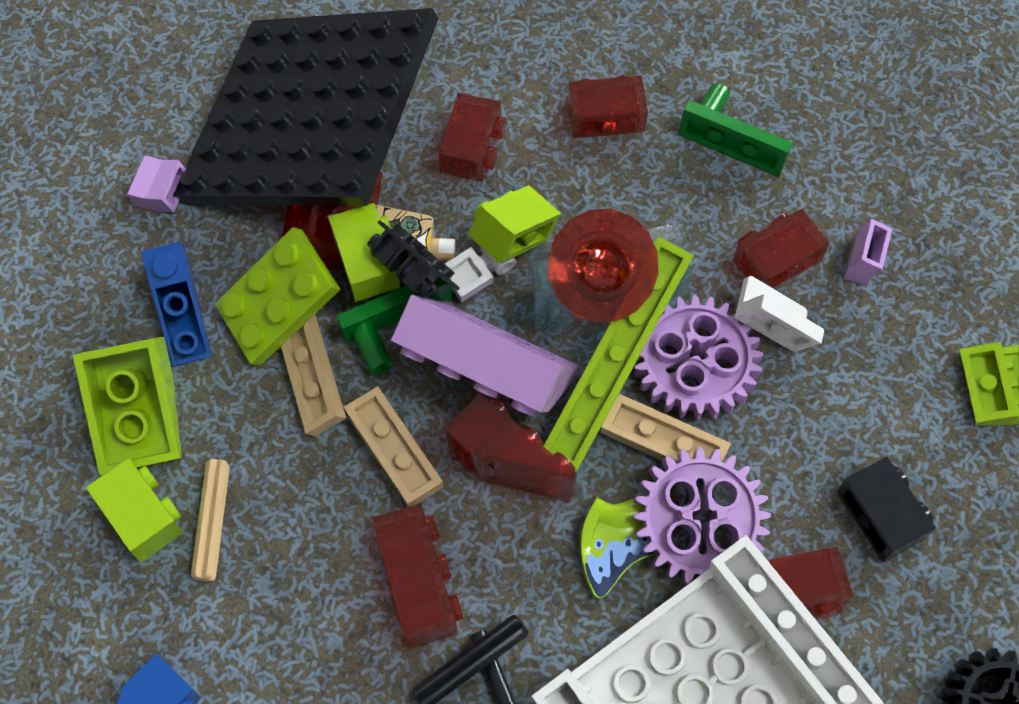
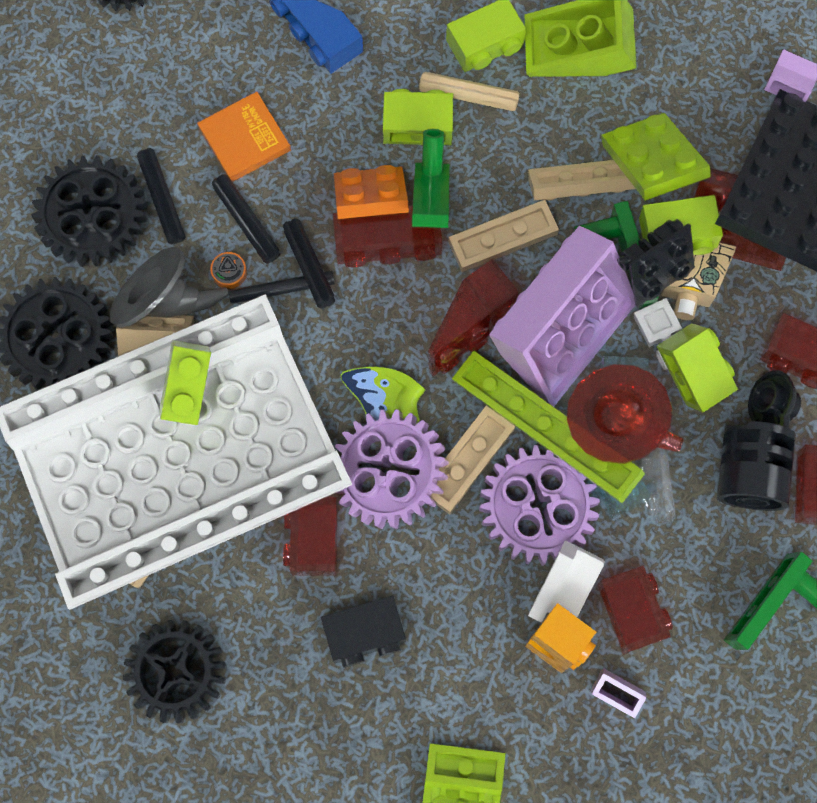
camera: 100 degrees right, 10 degrees up
blue slope [140,241,212,366] -> none
none -> orange plate [334,165,409,219]
none -> lime brick [383,89,453,145]
none -> green piece [412,129,450,228]
none -> light orange arch [525,603,596,673]
none -> black cylinder [717,370,801,511]

